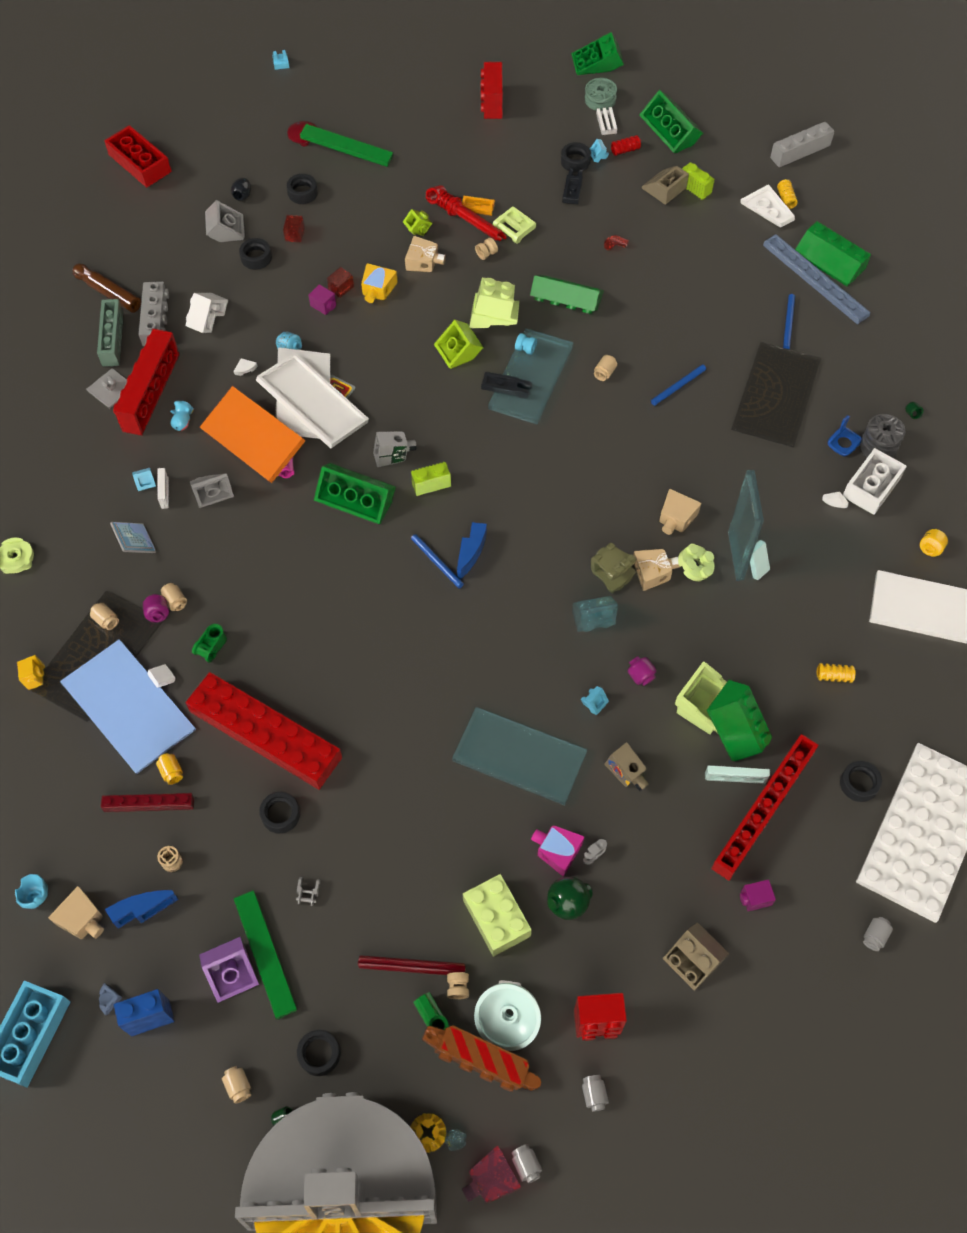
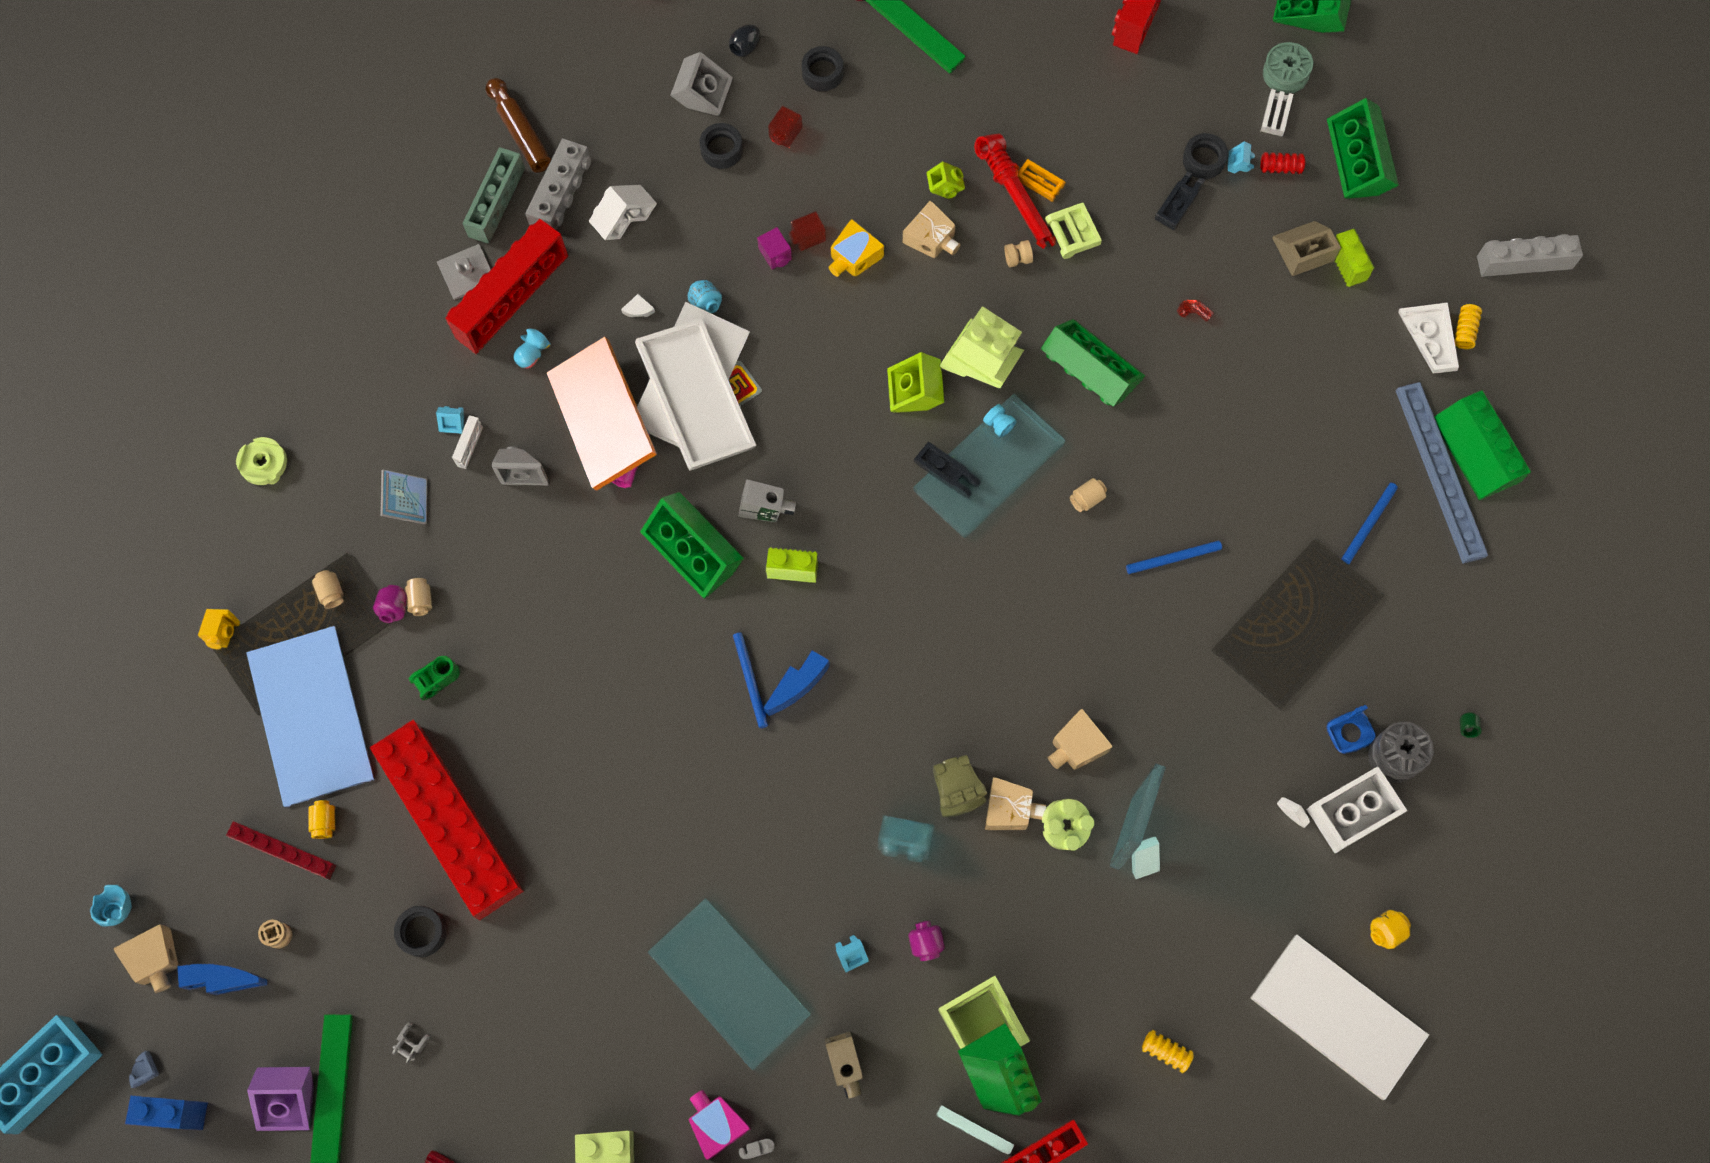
camera: 25 degrees right, 10 degrees up
white tile [147,664,175,688] -> none

